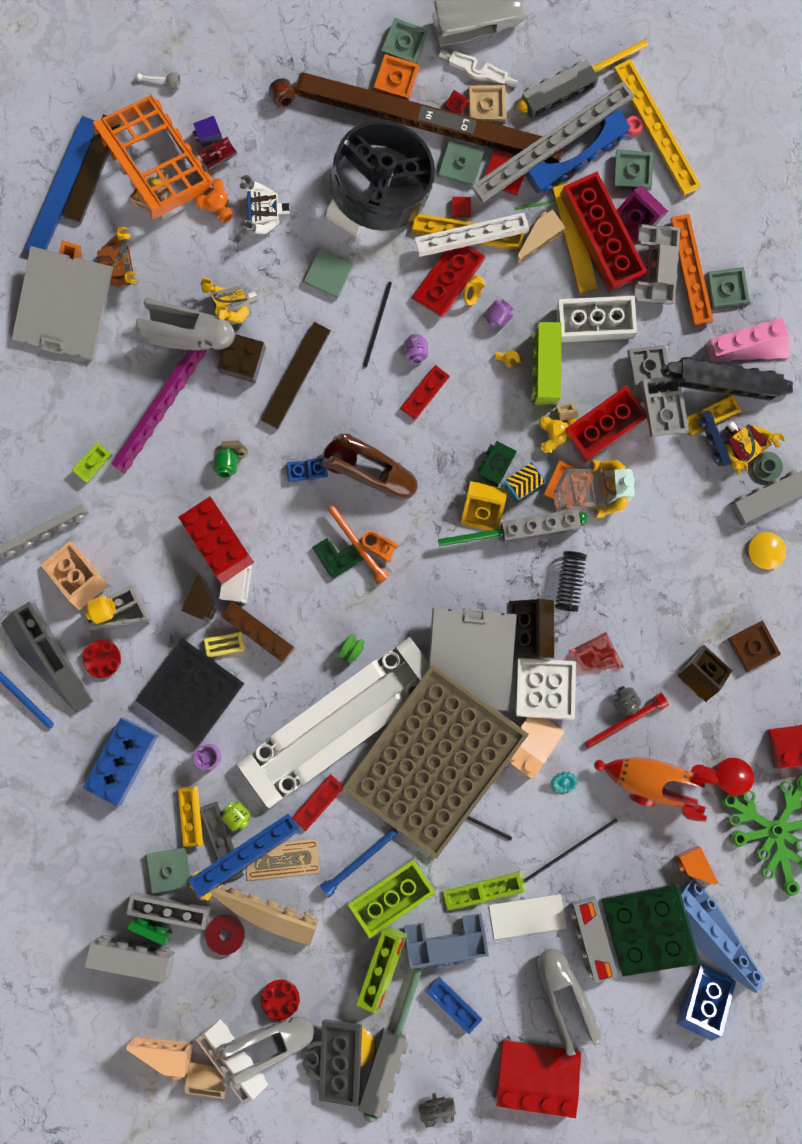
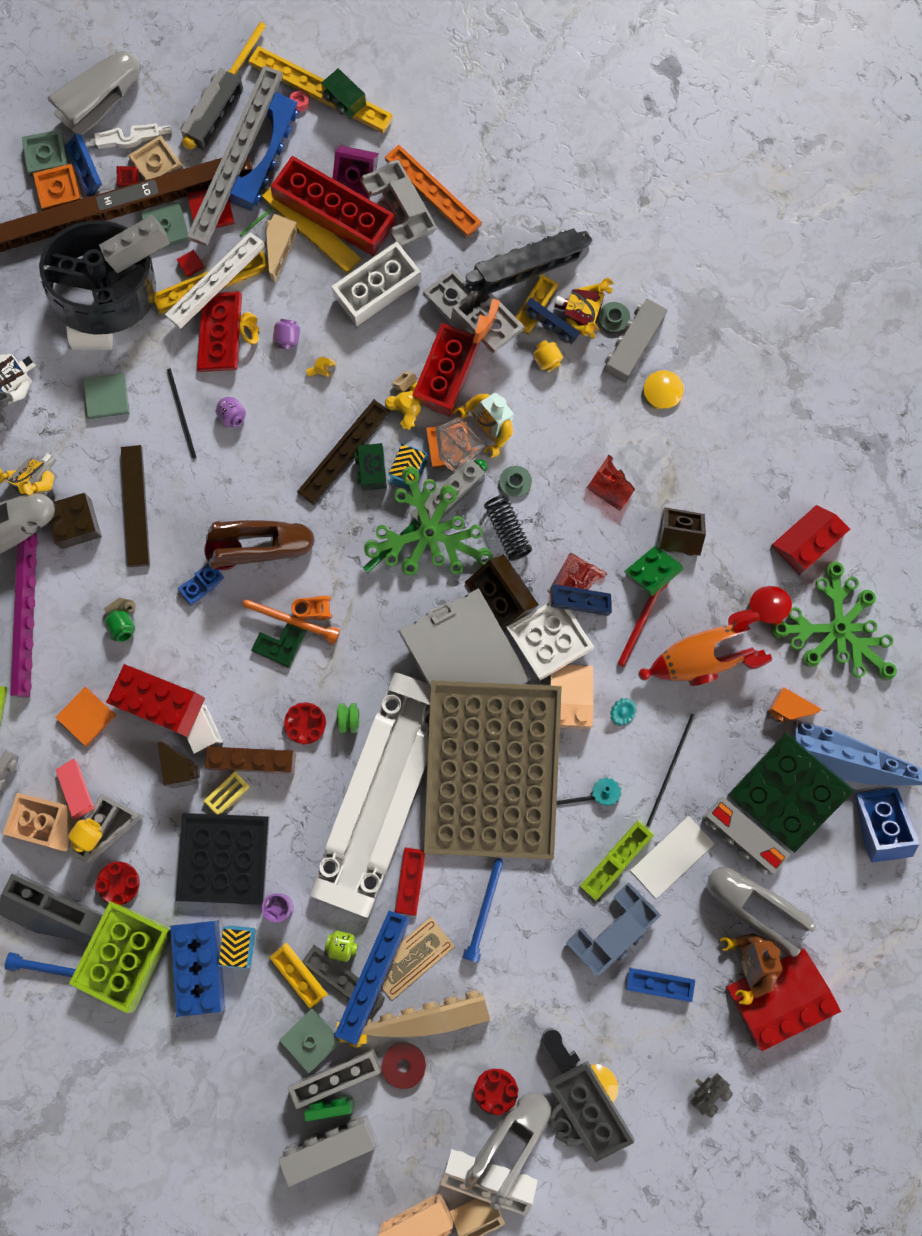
camera: 30 degrees left, 5 degrees down
lime brick [348,858,436,938] -> none
lime brick [356,926,407,1013] -> none
piece [358,968,422,1123] -> none
red tile [400,365,450,421] -> none
yellow slope [461,481,508,531] -> none
lime brick [530,322,562,406] -> none
dark grey head [612,686,641,716] -> none
sand green plate [614,149,654,190] -> none
sand green tile [706,267,750,310] -> none
bright pink wedge [706,317,789,362] -> none
reddish brown plate [728,620,781,672] -> none
none -> orange tile [55,686,117,746]
none -> coral tile [56,758,95,820]
none -> blue plate [65,134,102,196]
none -> lime slope [69,901,171,1013]
none -> light grey brick [99,214,170,273]
none -> piece [218,926,256,969]
none -> red dish [284,702,326,745]
none -> dark brown tile [297,399,390,506]
none -> dark green brick [321,68,367,119]
none -> bright green plant [364,466,493,575]
none -> orange slope [473,299,500,344]
none -> sand green piece [499,465,532,497]
none -> yellow head [533,340,563,372]
none -> black leg [542,1028,580,1073]
none -> dark blue plate [550,584,612,616]
none -> clear red slope [586,455,635,511]
none -> teal piece [592,777,622,806]
none -> green plate [624,545,683,596]
none -> dark orange torso [720,933,782,1005]

